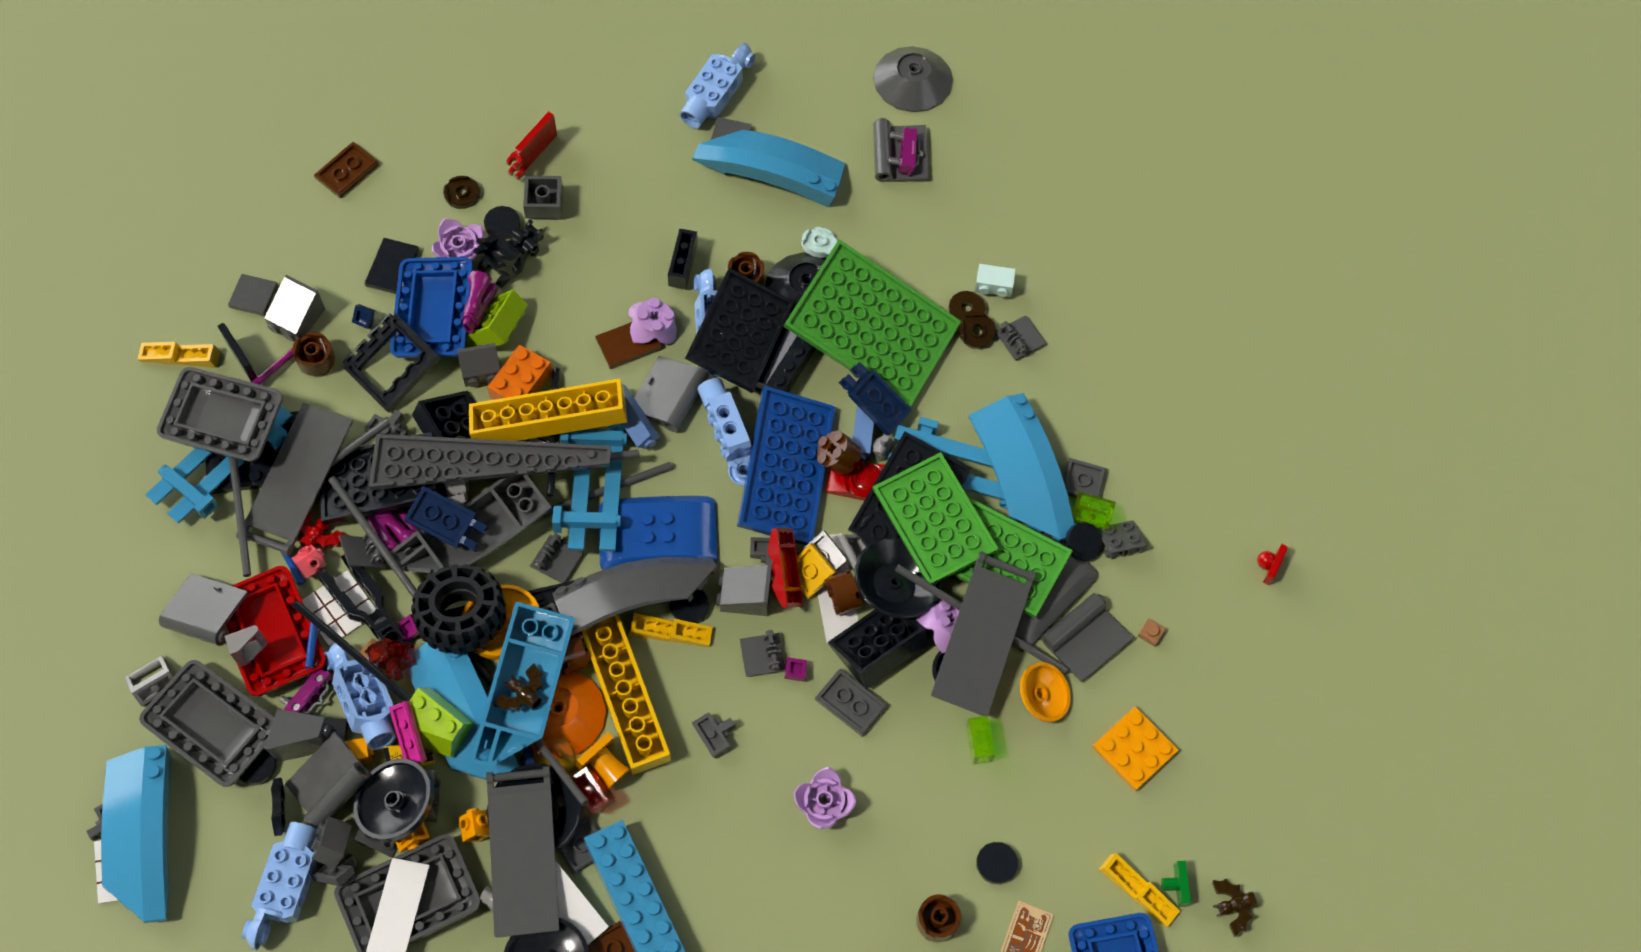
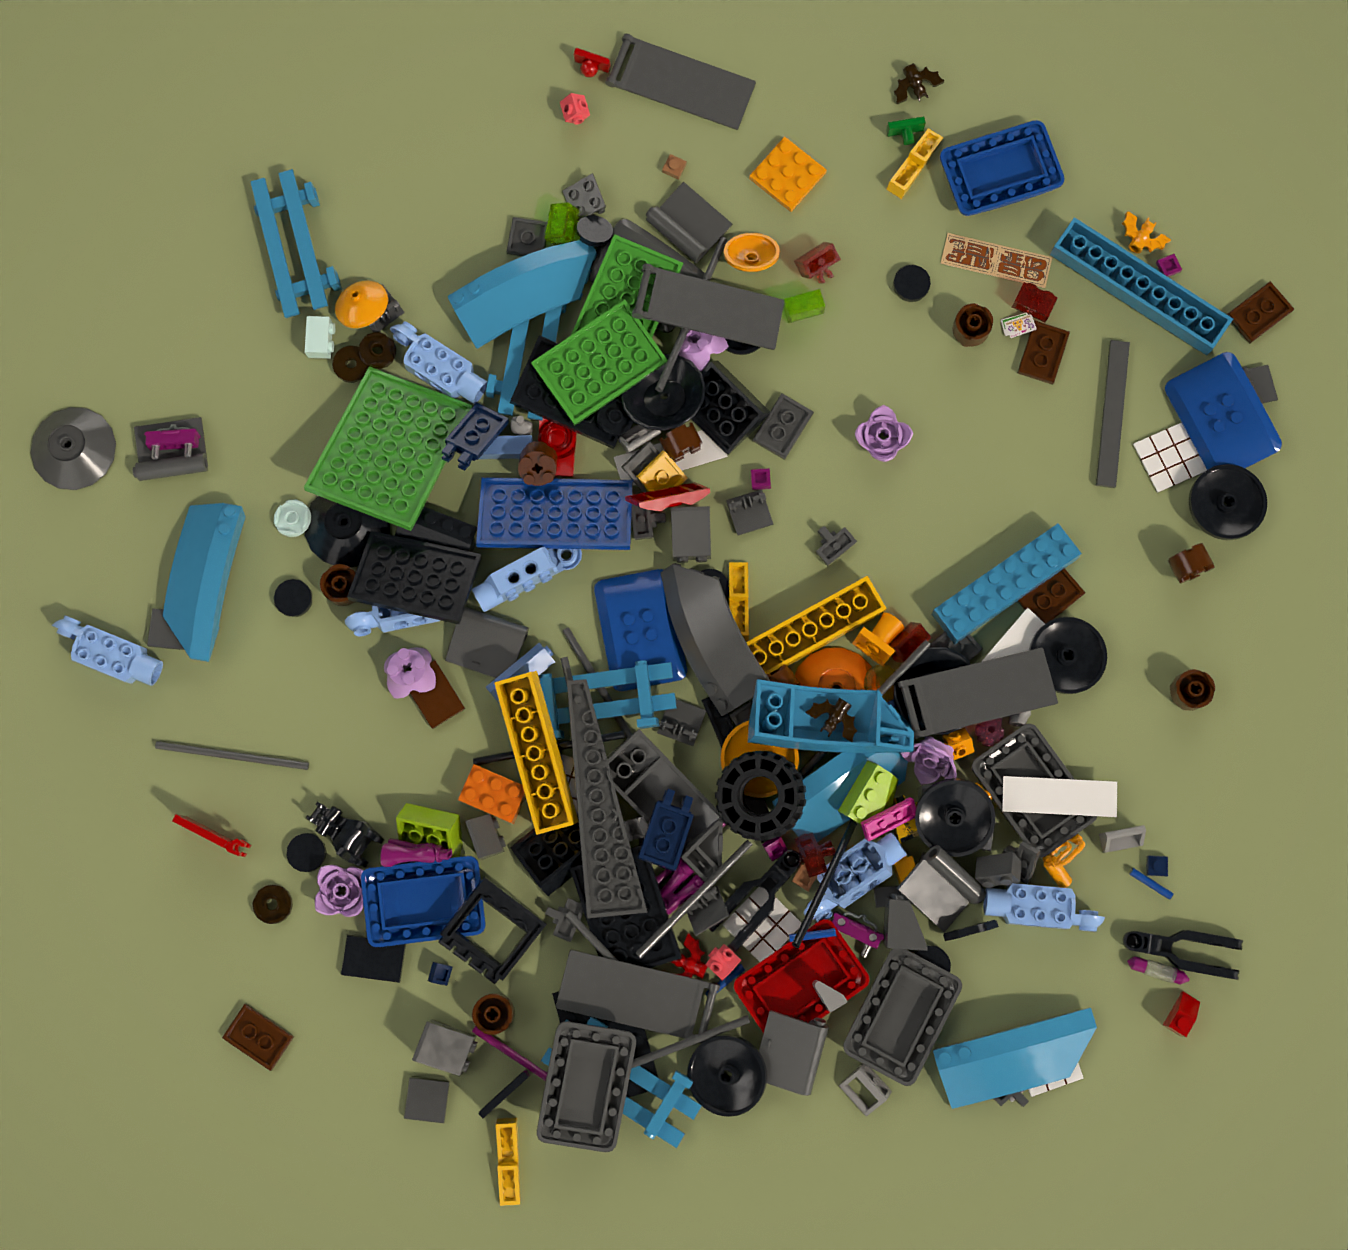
camera: 90 degrees left, 15 degrees up
dark grey brick [523,176,563,219] -> none
black brick [668,228,698,289] -> none
none -> dark grey piece [155,741,309,770]
none -> dark azure fence [251,169,342,318]
none -> black tile [274,579,313,617]
none -> light orange dish [335,280,388,328]
none -> light blue brick [390,321,487,404]
none -> coral brick [560,93,590,125]
none -> dark grey flag [605,33,756,130]
none -> black dish [687,1034,767,1117]
none -> clear red brick [794,242,841,284]
none -> lavender brick [901,736,957,785]
none -> clear pink brick [975,718,1004,746]
none -> light orange piece [1042,834,1085,888]

